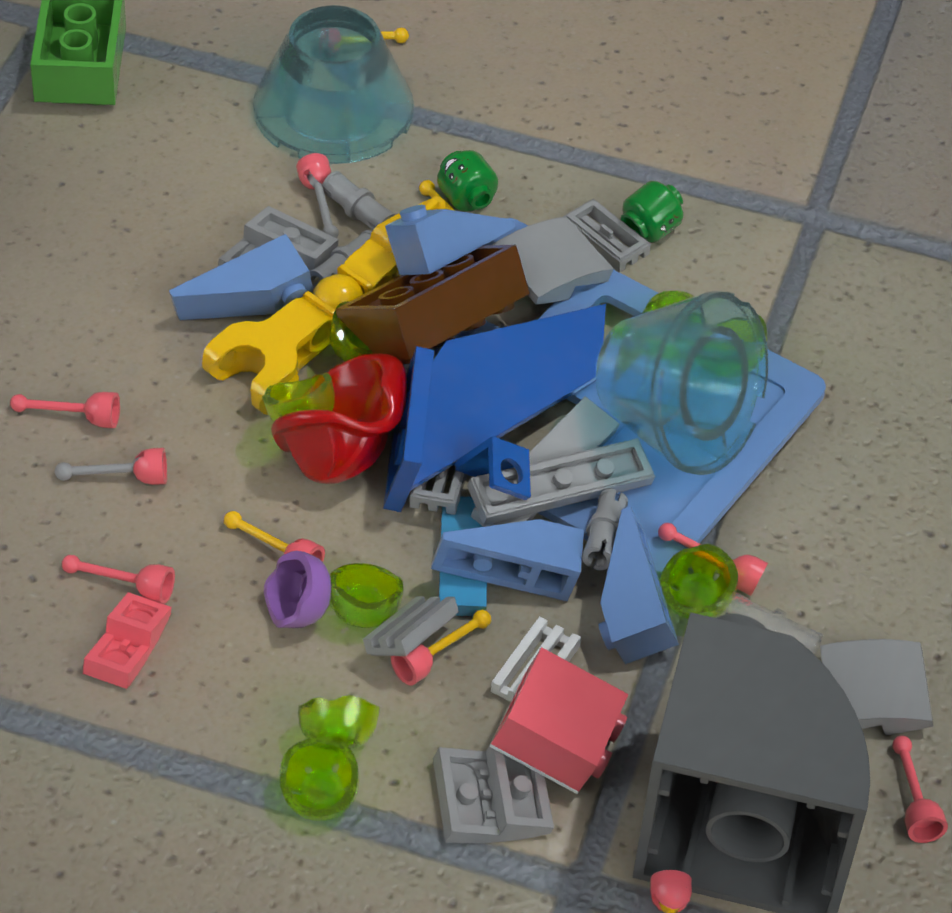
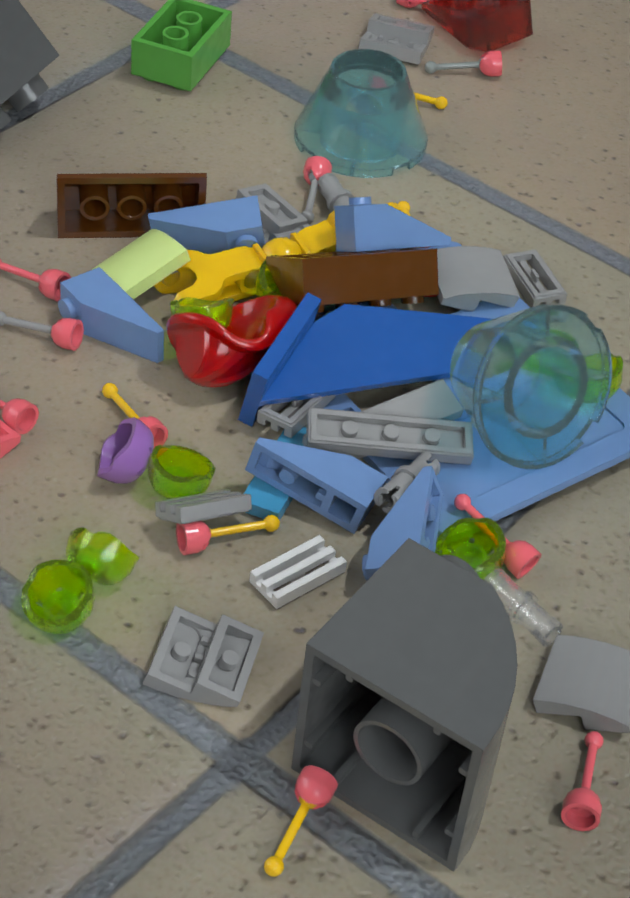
camera: 20 degrees right, 5 degrees down
green head [437,150,498,212] -> none
blue bracket [455,436,531,500] -> none
coral piece [489,647,628,794] -> none
green head [621,181,683,243] -> none
none -> reddish brown slope [56,173,207,238]
none -> medium blue slope [58,267,165,363]
none -> yellowish green slope [92,229,191,299]

